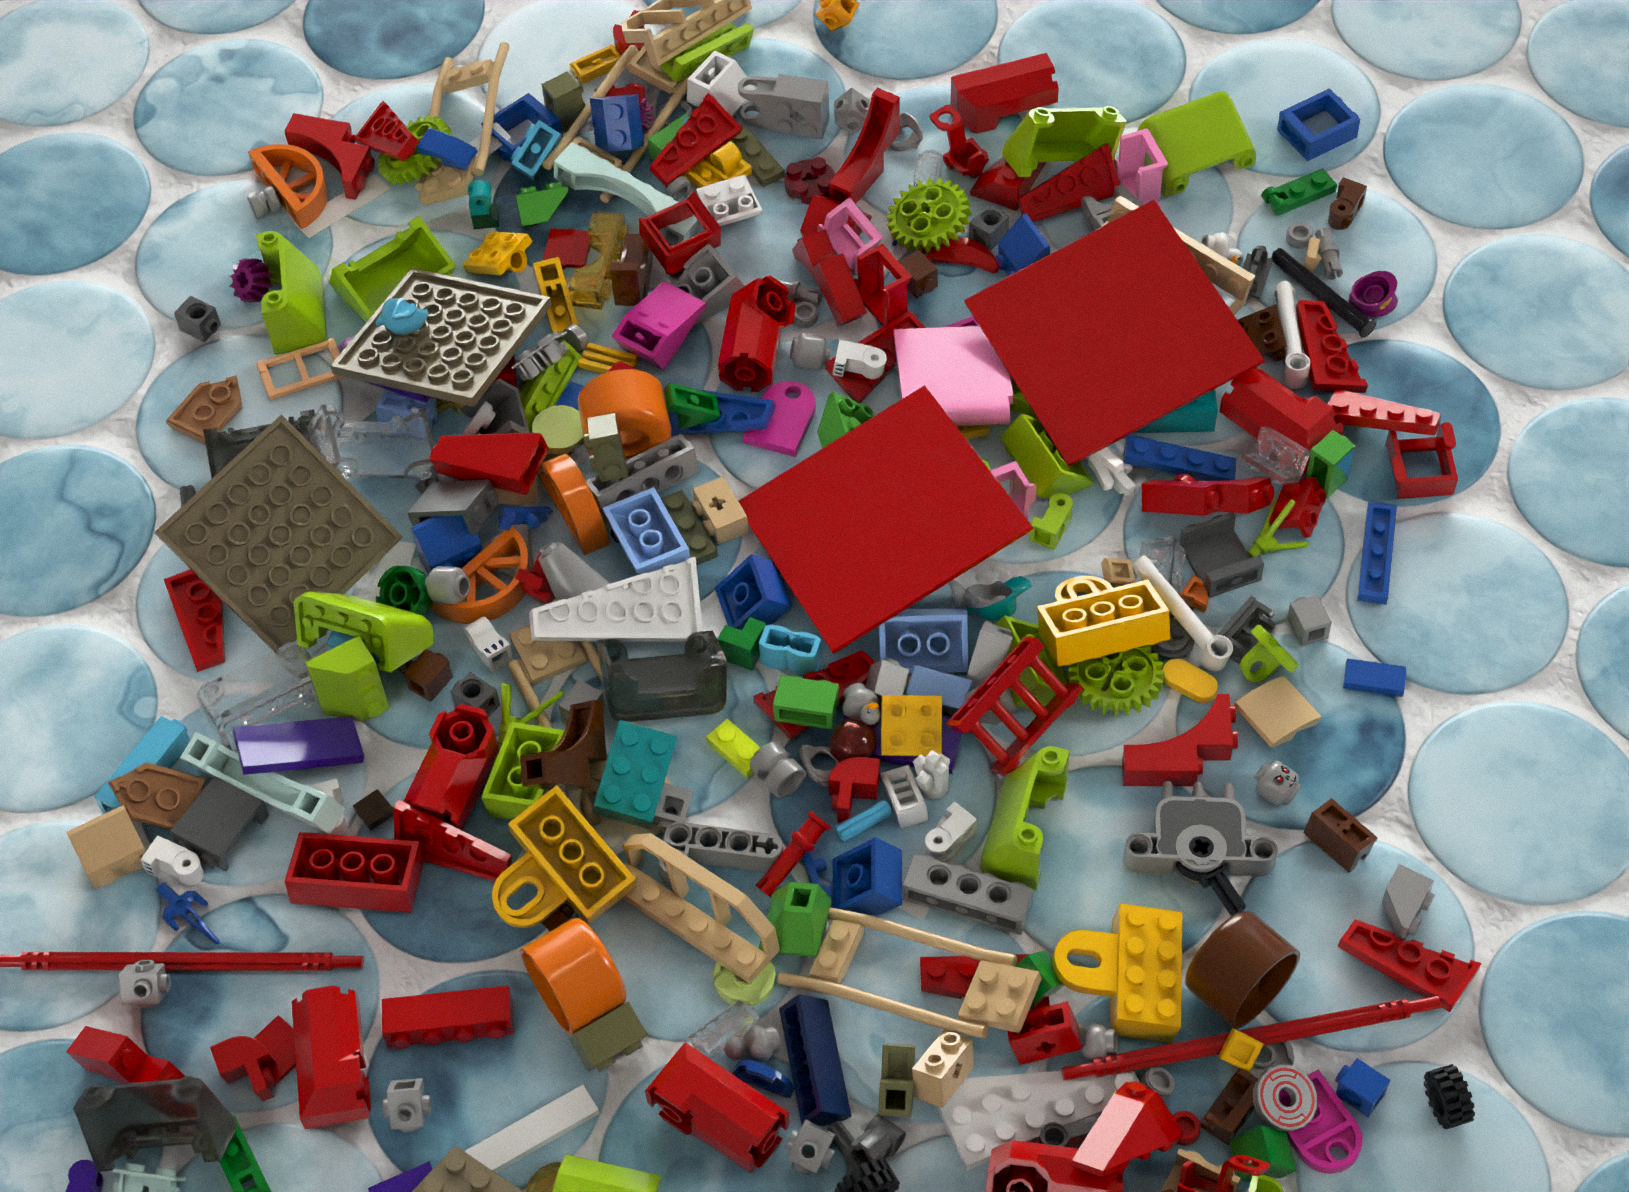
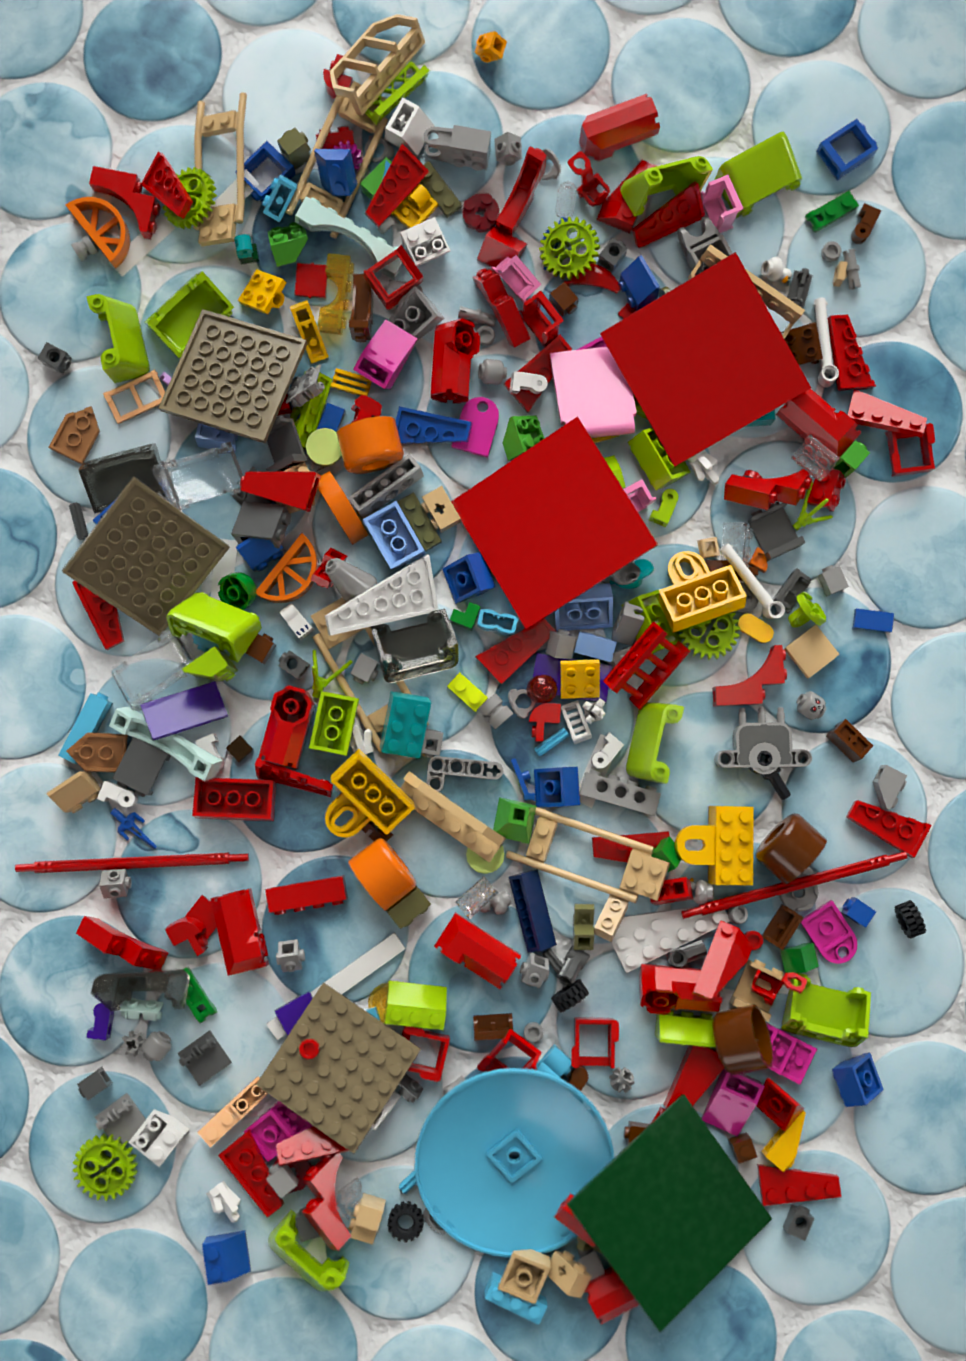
camera: 10 degrees left, 30 degrees up
magenta gear [229,258,274,303] -> none
medium azure piece [375,298,429,335] -> none
blue slope [416,128,478,171] -> none
light grey head [425,566,470,604] -> none
light grey tile [460,401,496,435] -> none
blue piece [498,506,553,530] -> none
reddish brown arch [520,700,607,792] -> none
light grey tile [563,324,588,352] -> none
yellow tile [569,44,622,84] -> none
olive brick [584,413,628,482] -> none
green slope [664,382,720,429] -> none
blue tile [732,1060,795,1098] -> none
red pin [755,810,832,898] -> none
bright green brick [773,675,840,730] -> none
light grey animal [842,683,881,725] -> none
blue plate [1123,435,1237,481] -> none
yellow tile [1218,1028,1264,1073] -> none
light grey tile [1253,1064,1317,1132] -> none
black axle [1271,248,1376,338] -> none
magenta piece [1348,271,1398,317] -> none
blue plate [1357,502,1397,605] -> none

